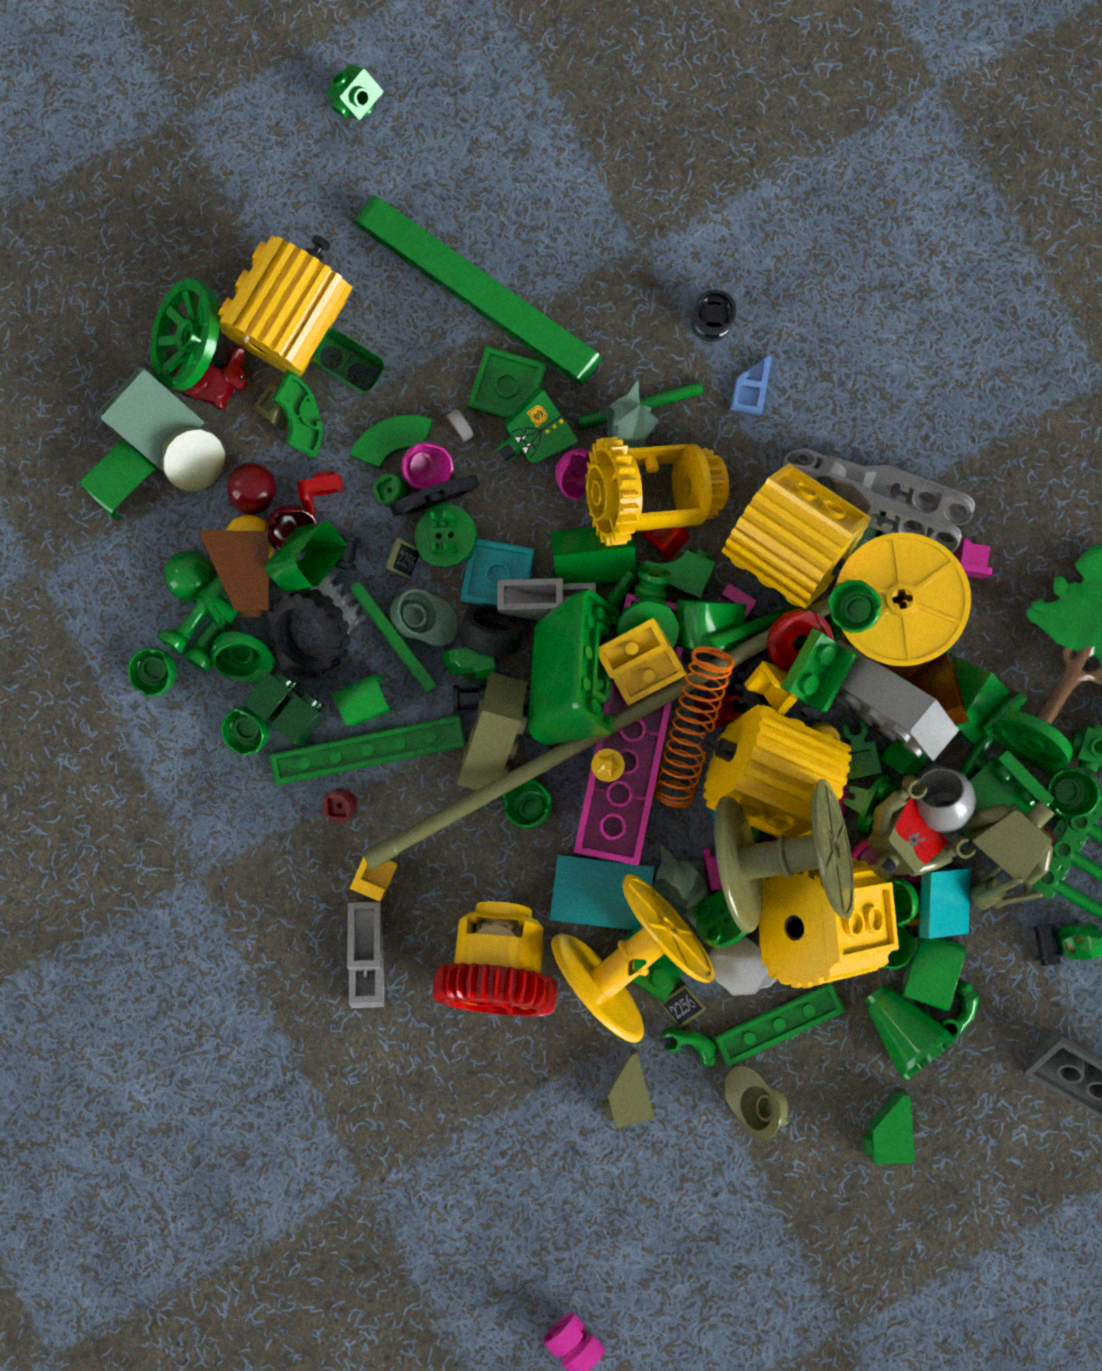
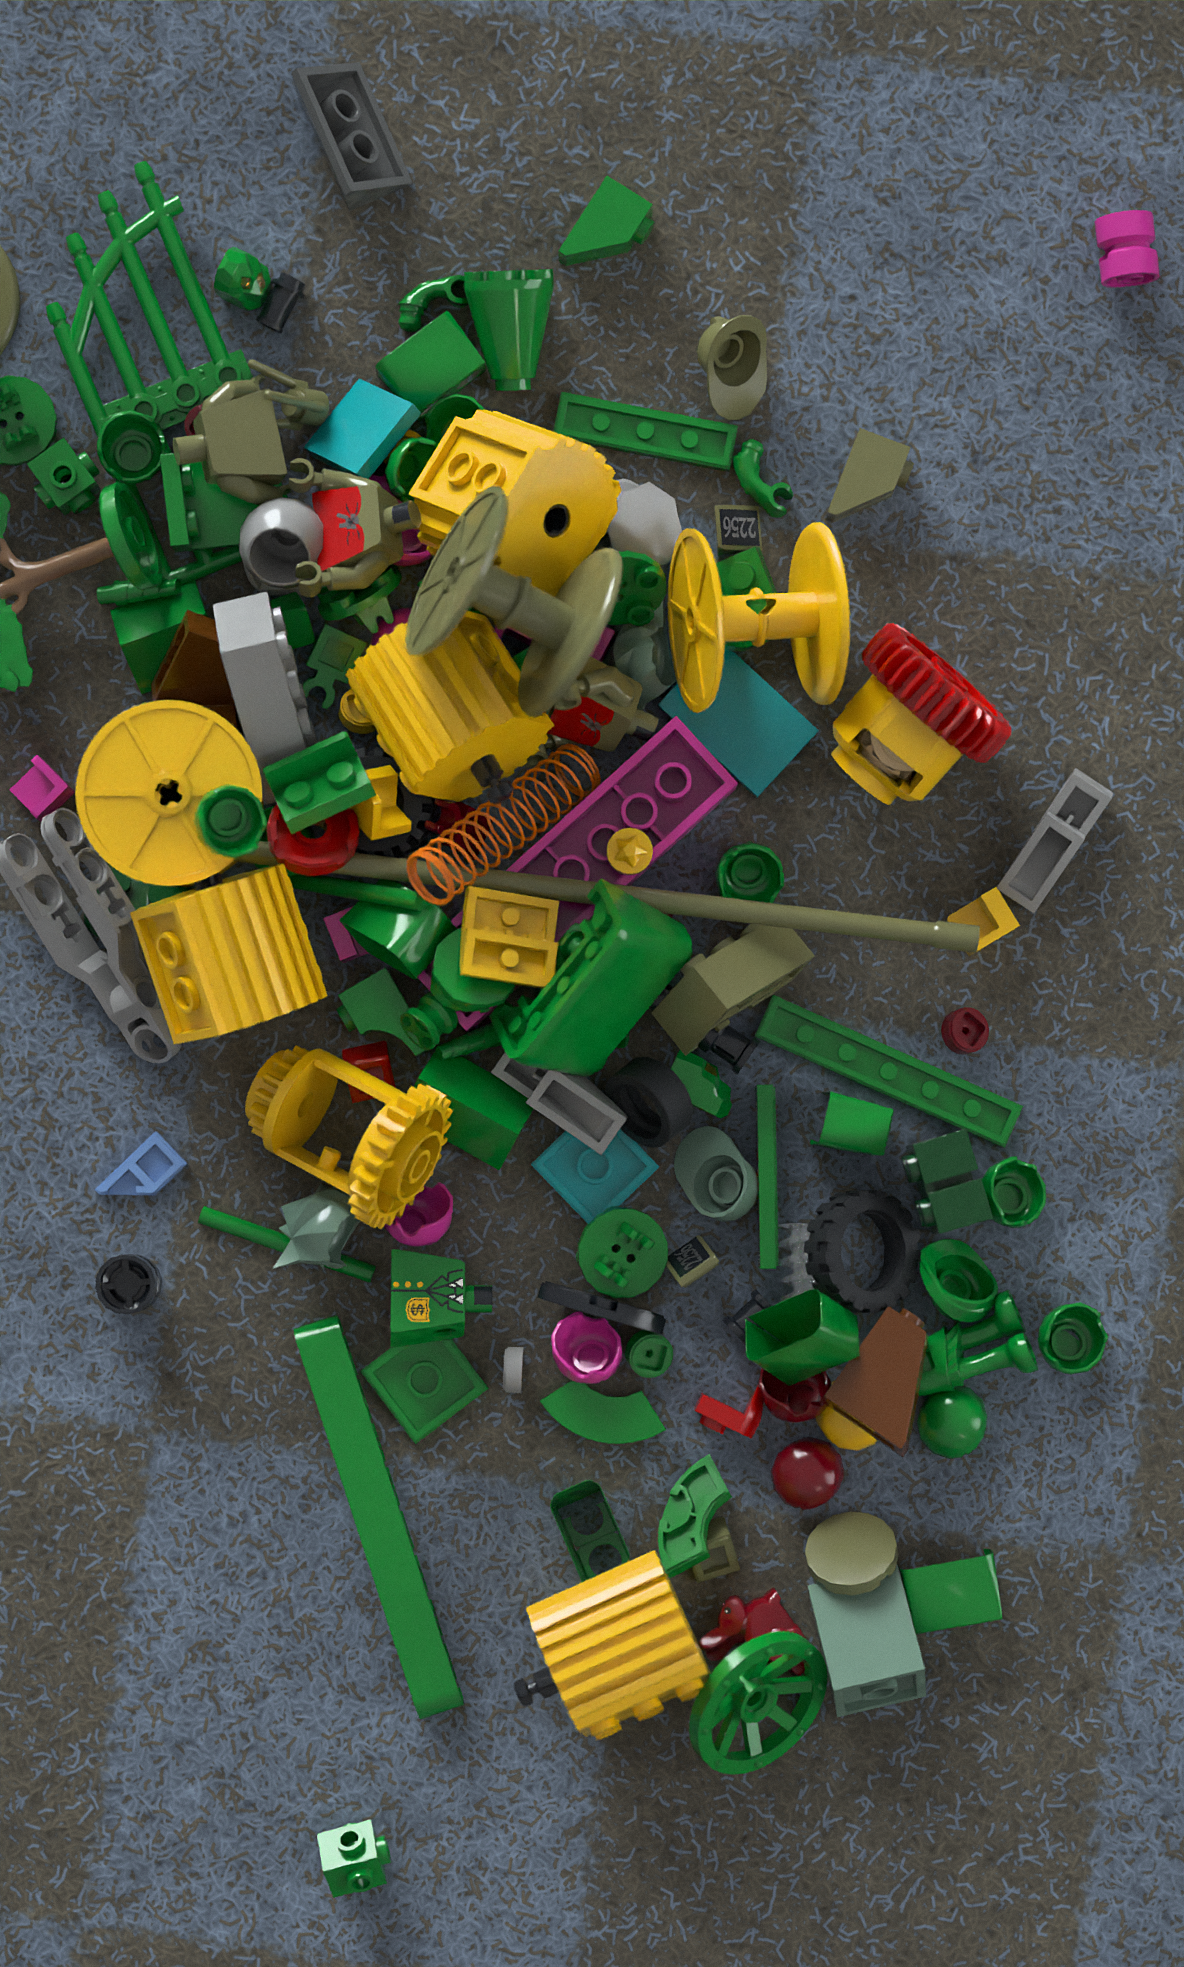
camera: 145 degrees left, 0 degrees up
none -> olive torso [524,656,659,768]

